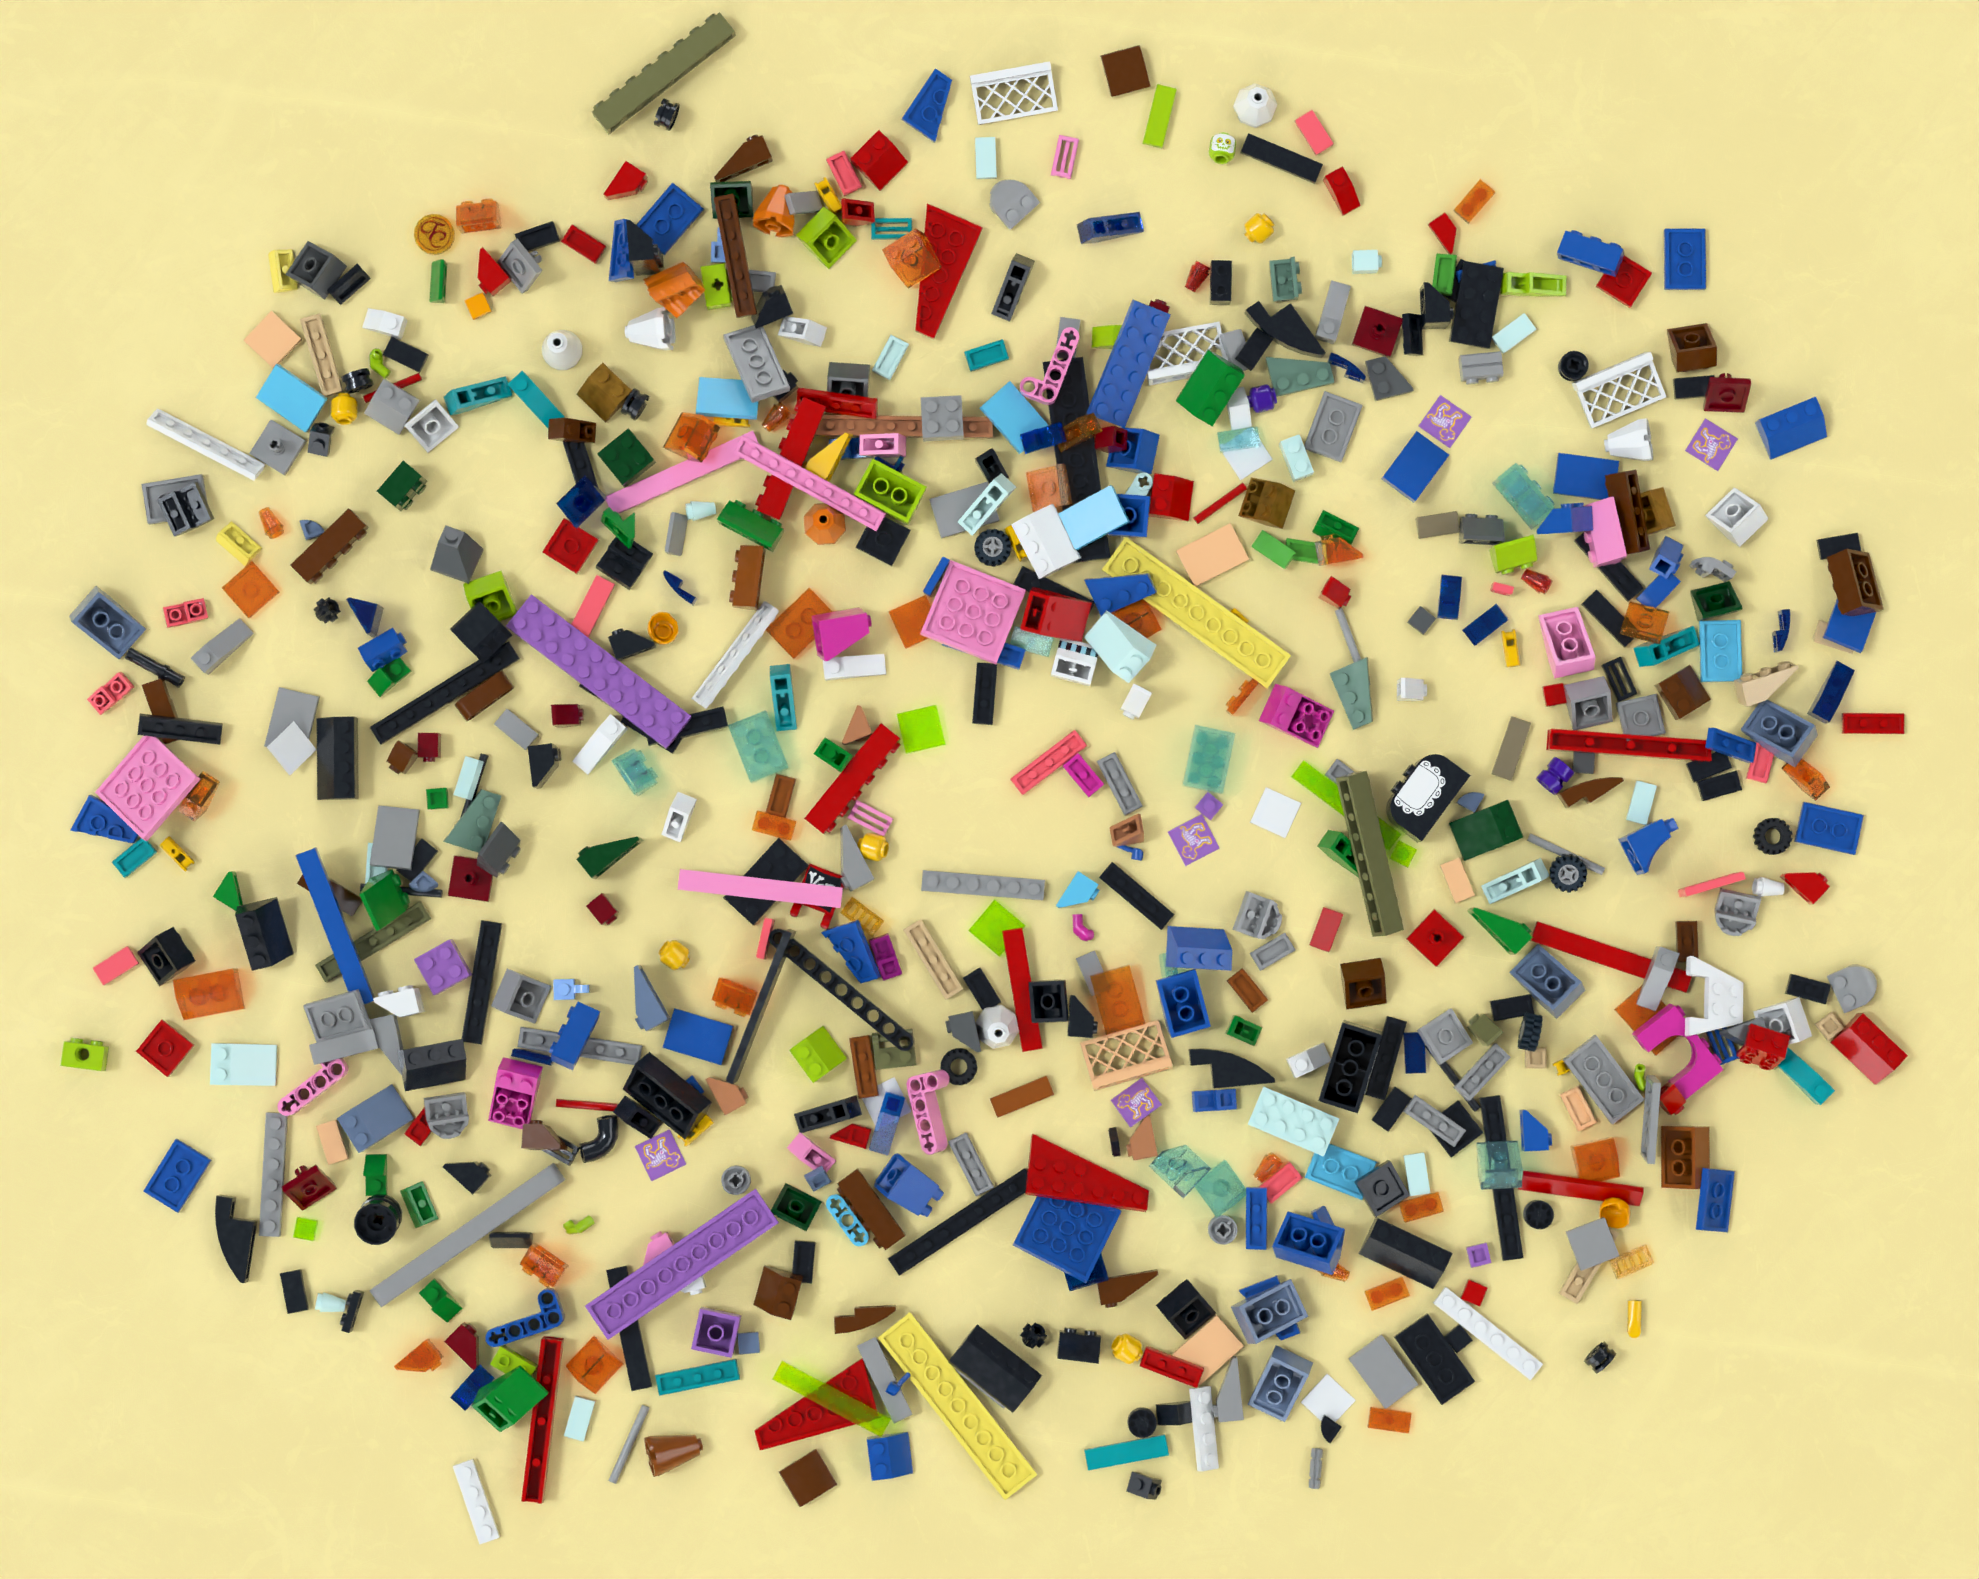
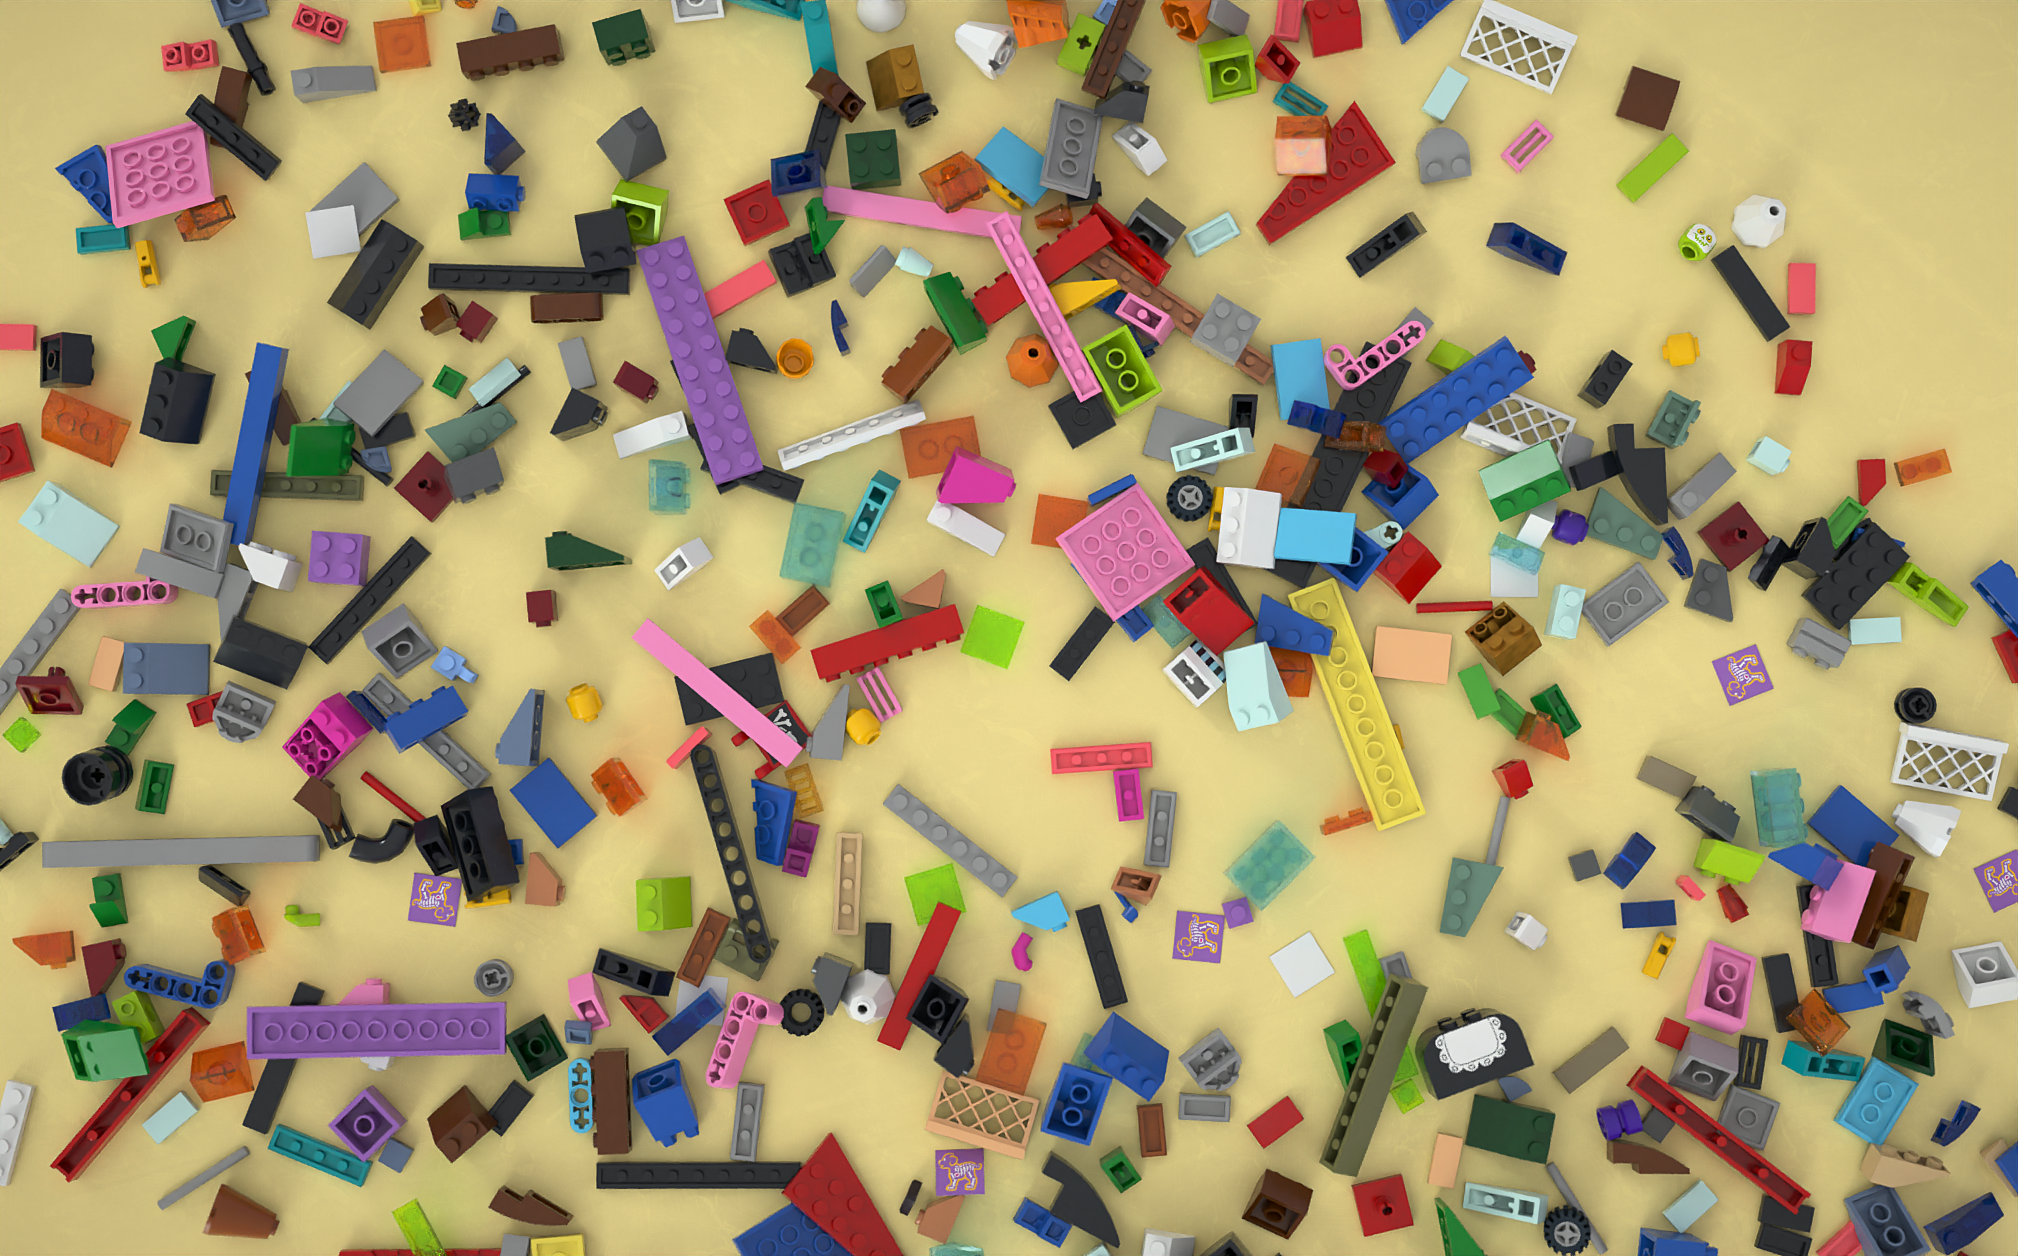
camera: 30 degrees right, 0 degrees up
black slope [443,1161,492,1195] -> none
black tile [726,929,796,1084] -> none
yellow bar [814,177,842,214] -> none
teal tile [964,339,1009,372] -> none
dark orange tile [990,1075,1054,1118] -> none
white slope [1120,684,1152,720] -> none
clear red cone [1184,261,1210,292] -> none
dark pink slope [1259,684,1334,748] -> none
blue slope [1381,431,1449,503] -> none
reddish brown slope [1654,665,1711,720] -> none
blue plate [1705,728,1756,763] -> none

